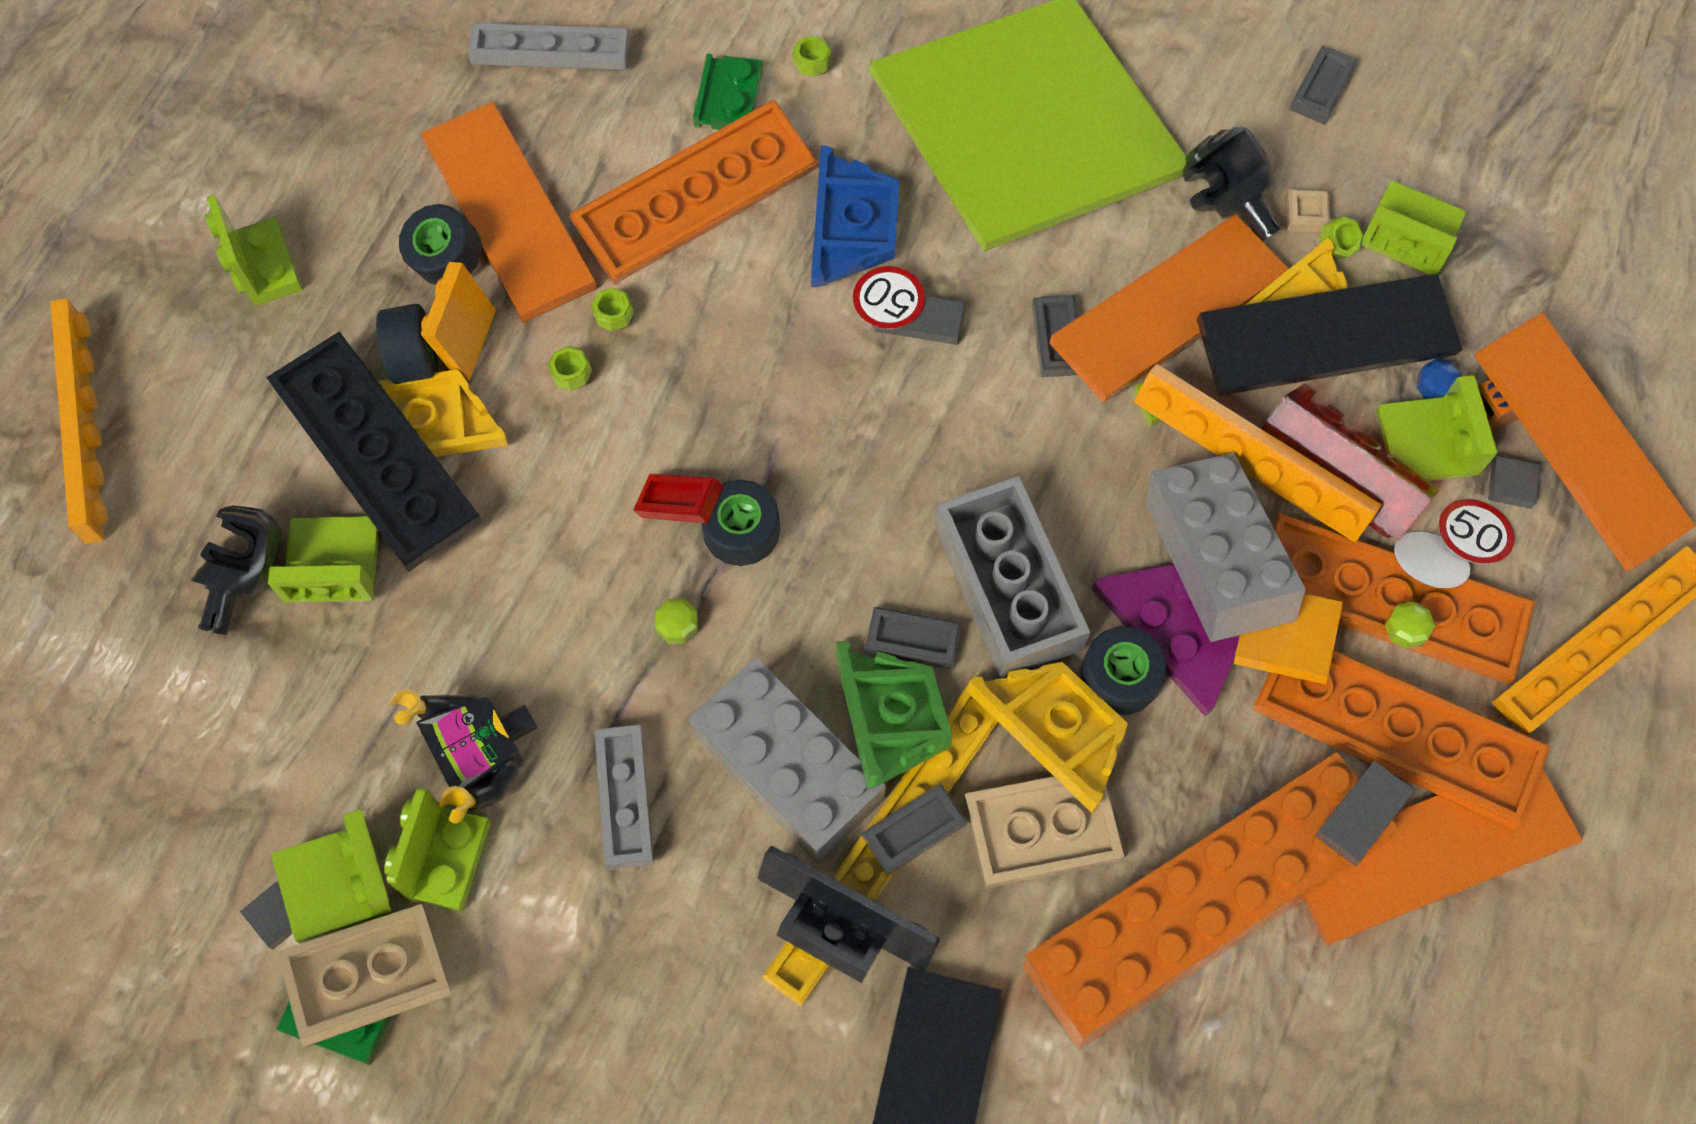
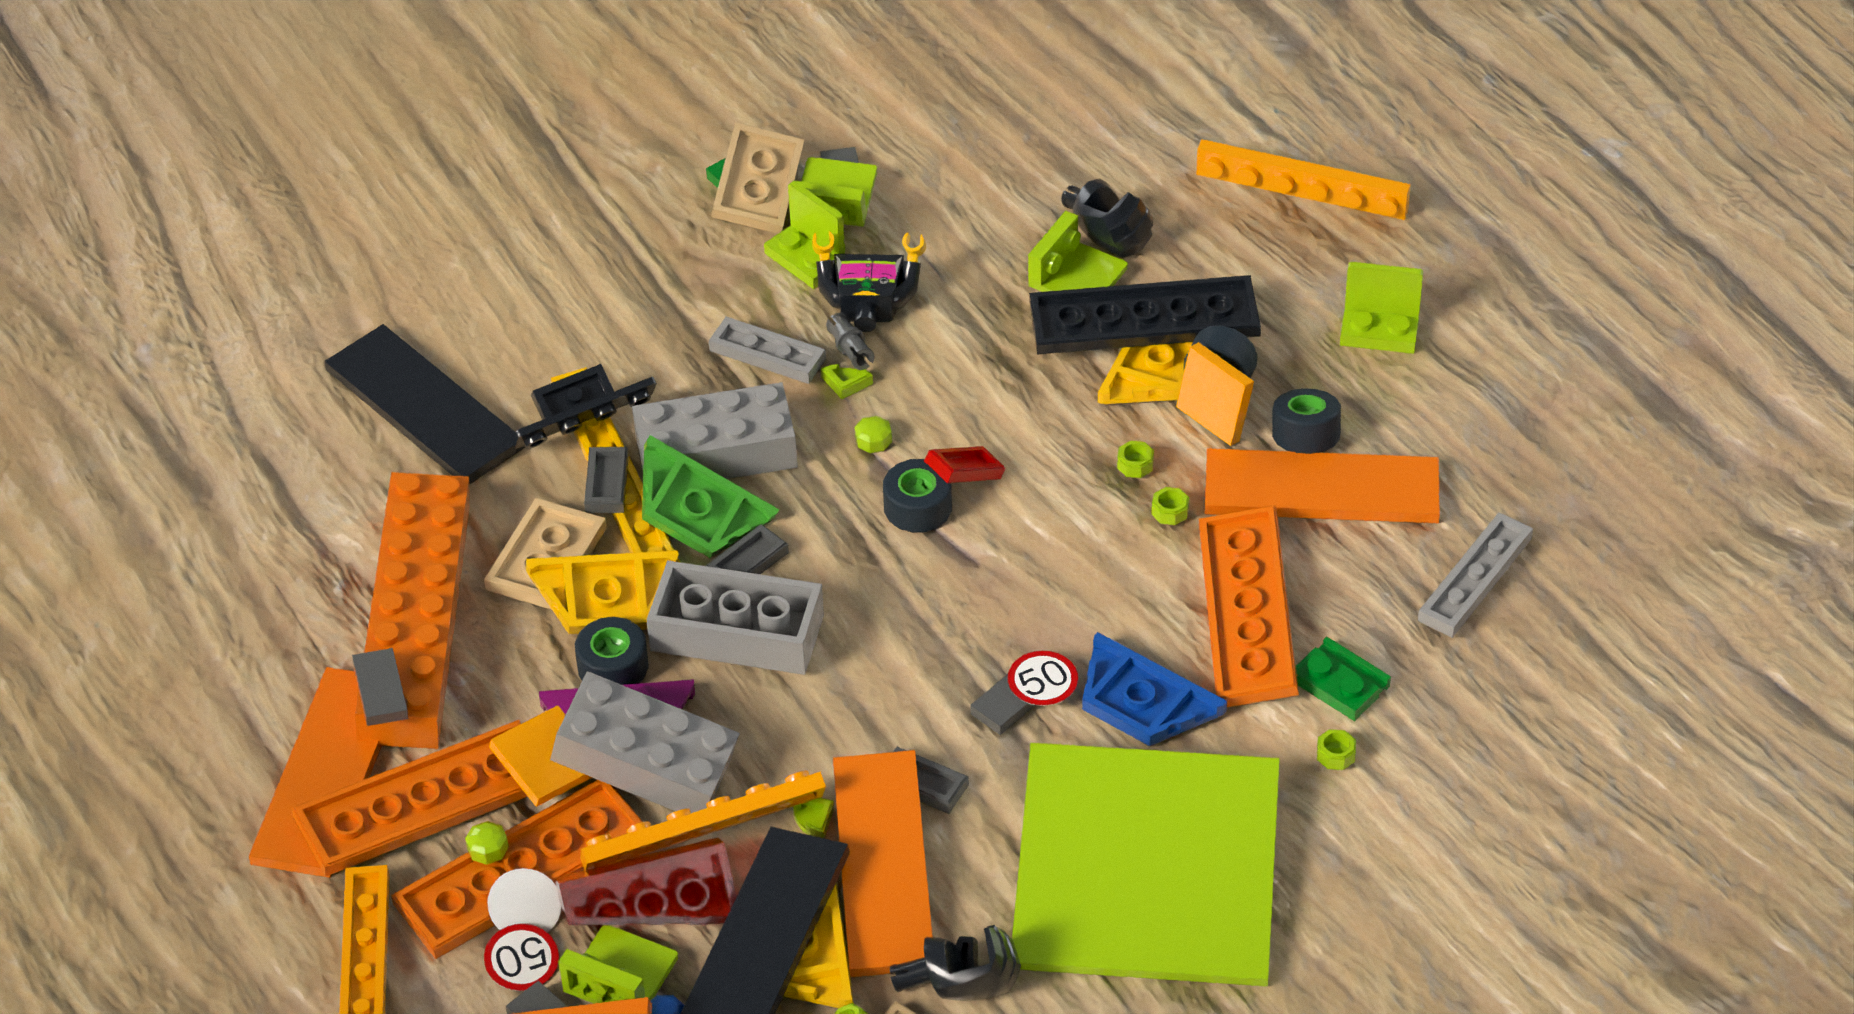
camera: 125 degrees right, 20 degrees down
none -> lime tile [821,364,873,399]
none -> dark grey pin [826,313,875,370]

